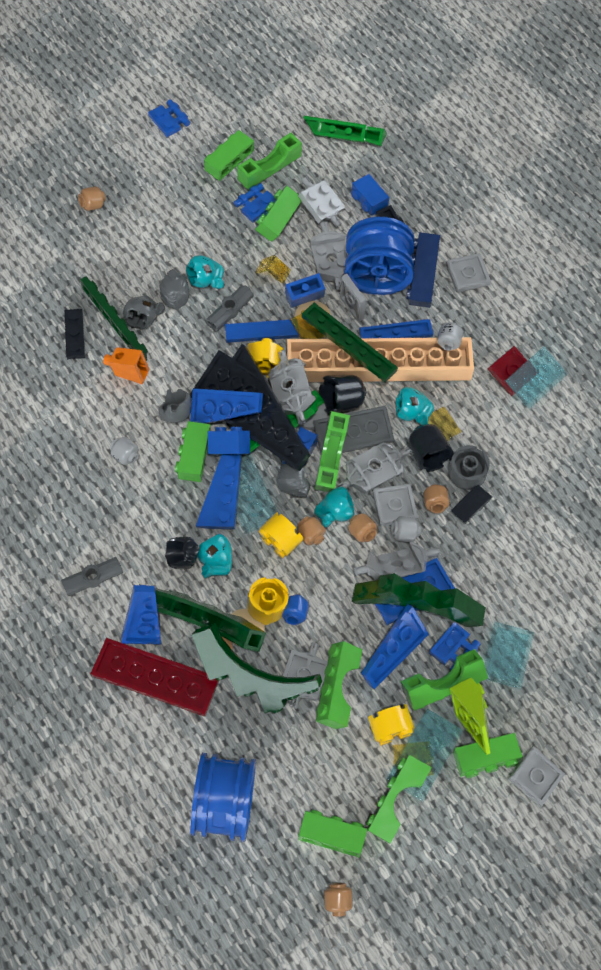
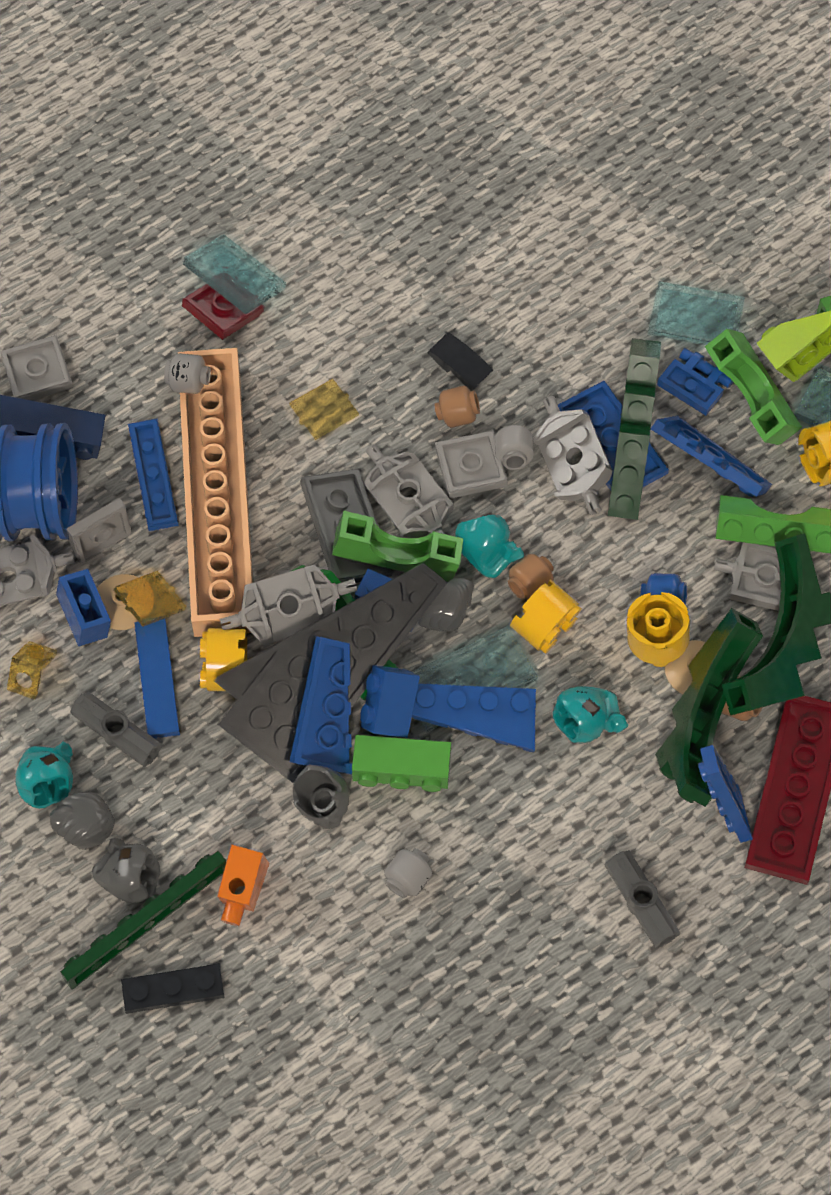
camera: 90 degrees left, 0 degrees up
black hair [165,536,200,569] -> none
dark green plate [302,302,398,383] -> none
black cylinder [319,375,367,413] -> none
medium nougat head [348,513,377,542] -> none
teal piece [396,387,434,425] -> none
black cylinder [408,424,454,472] -> none
dark grey brick [449,445,490,490] -> none

